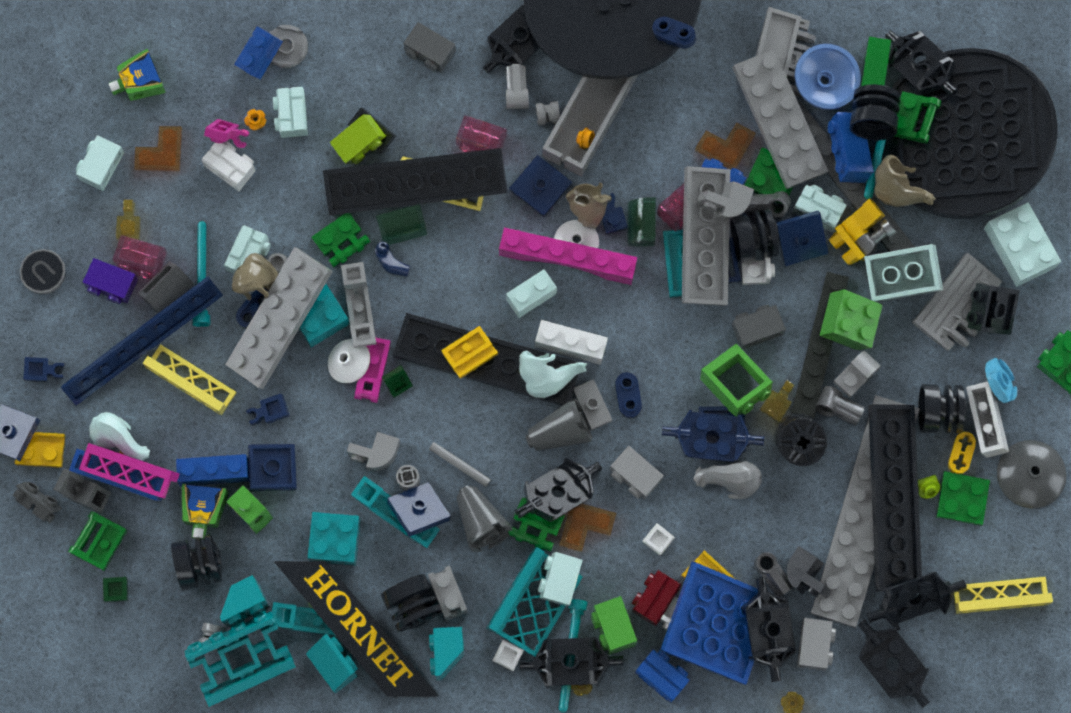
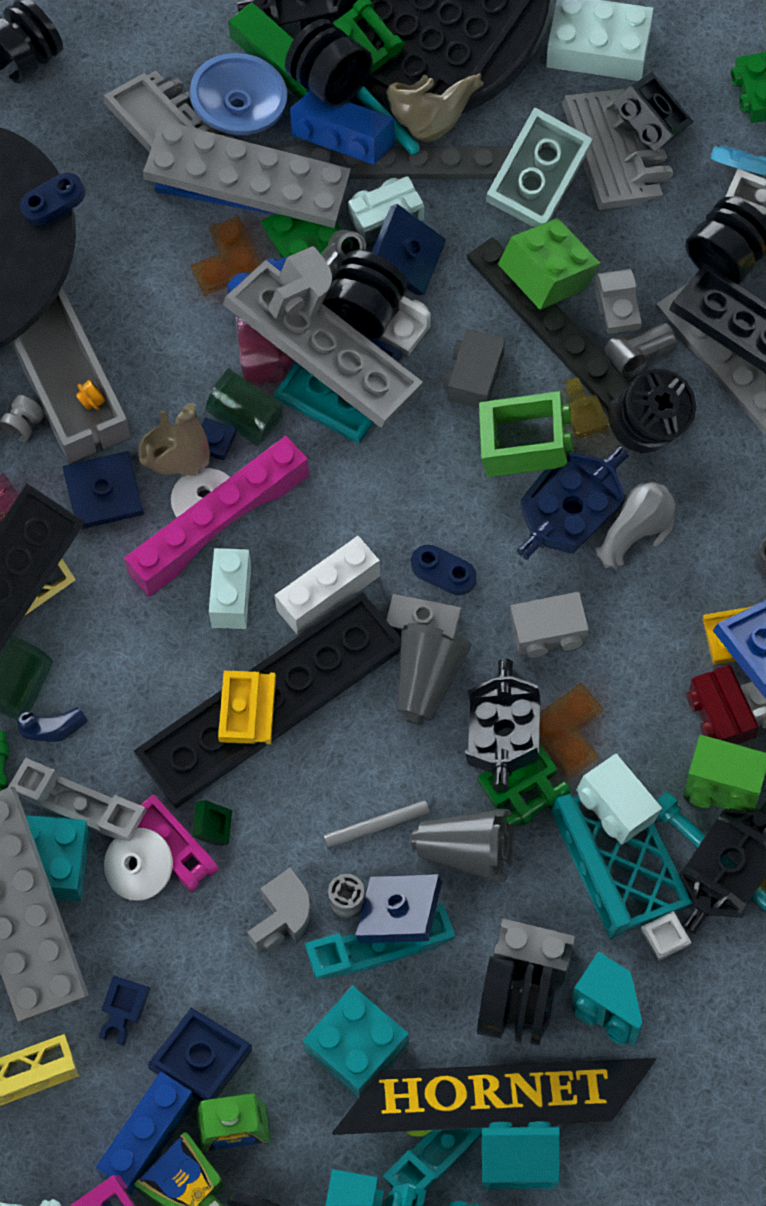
camera: 50 degrees left, 10 degrees down
light aqua piece [519,351,587,398] -> none
white tile [642,523,675,556] -> none
yellow hips [829,199,897,266] -> none

